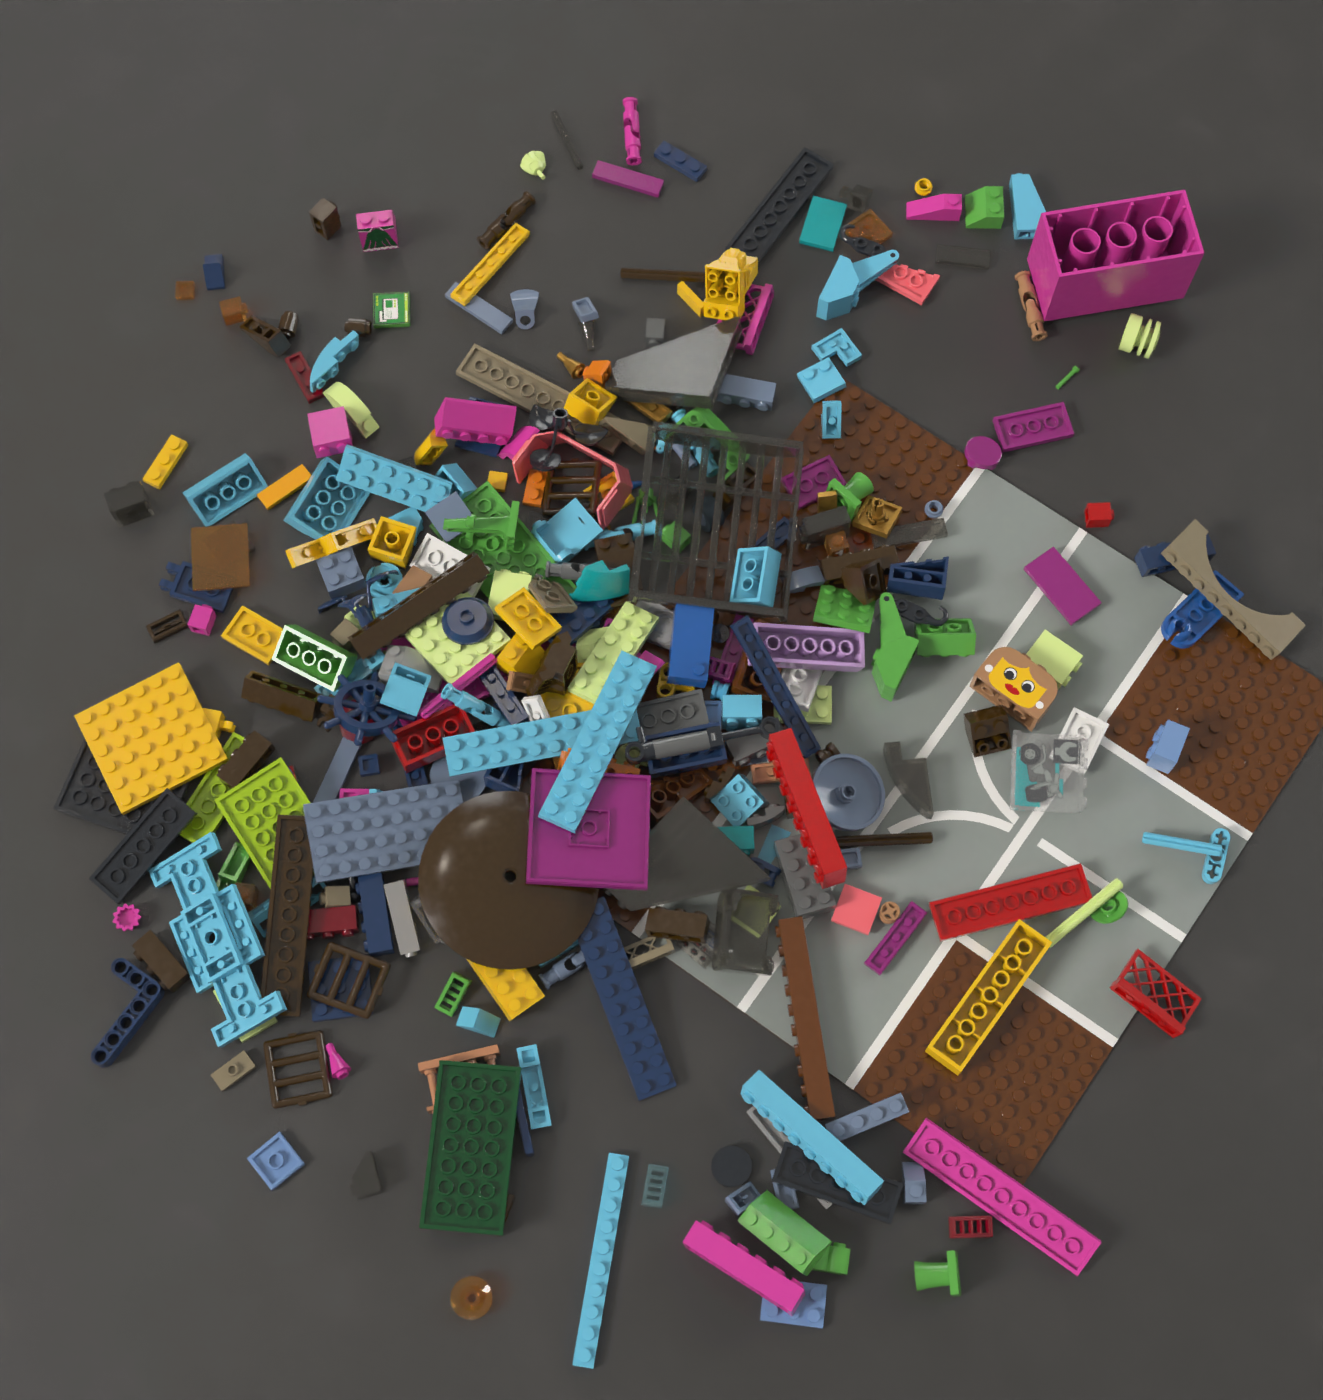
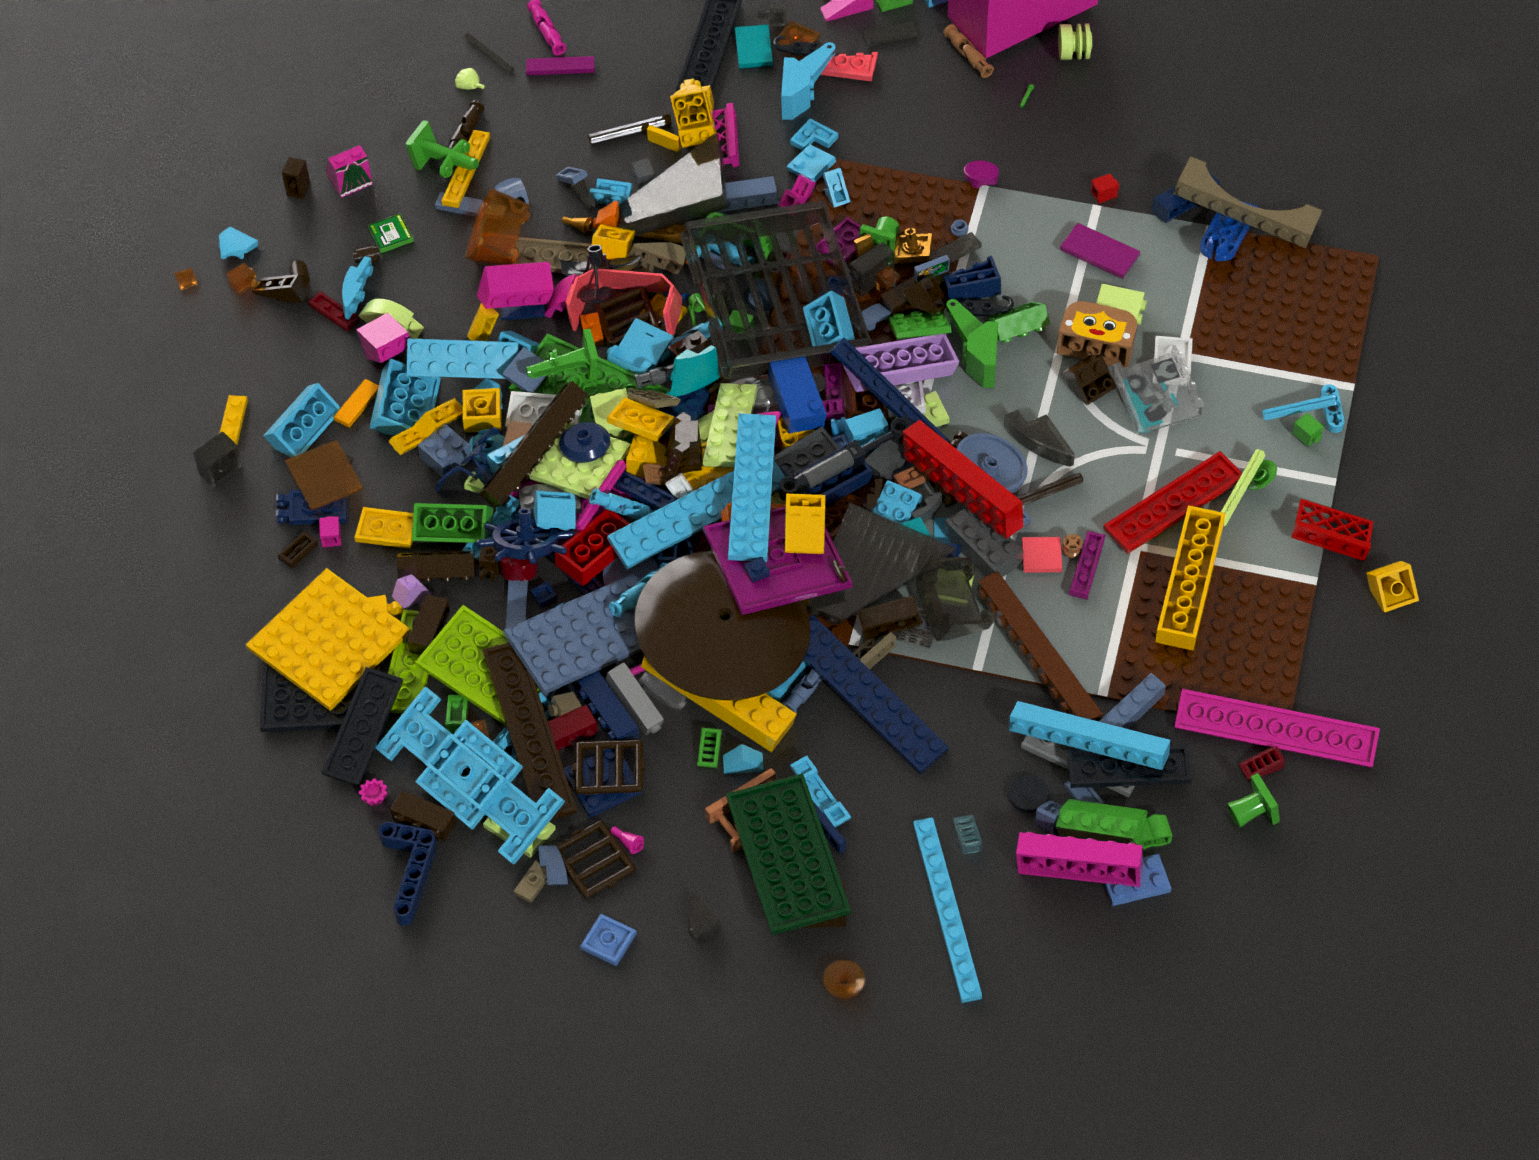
camera: 20 degrees left, 15 degrees down
dark blue slope [203,254,225,290] -> none
dark tan brick [330,618,359,651] -> none
yellow tile [487,471,508,492] -> none
dark blue plate [654,141,707,182] -> none
sand blue slope [902,1162,927,1204] -> none
magenta plate [992,402,1074,453] -> none
medium blue brick [1145,720,1190,774] -> none
none -> medium azure slope [218,227,258,259]
none -> lavender slope [392,574,433,608]
none -> bright green piece [405,120,479,178]
none -> clear orange windscreen [465,188,531,265]
none -> sand blue slope [538,846,568,886]
none -> medium azure bracket [589,178,633,207]
none -> medium azure piece [609,563,668,618]
none -> dark blue plate [744,557,770,583]
none -> dark pink slope [778,174,816,214]
none -> yellow slope [785,494,825,554]
none -> dark brown helmet [832,560,846,583]
none -> tile [914,255,950,283]
none -> bright green brick [1292,413,1324,447]
none -> yellow slope [1366,561,1419,613]

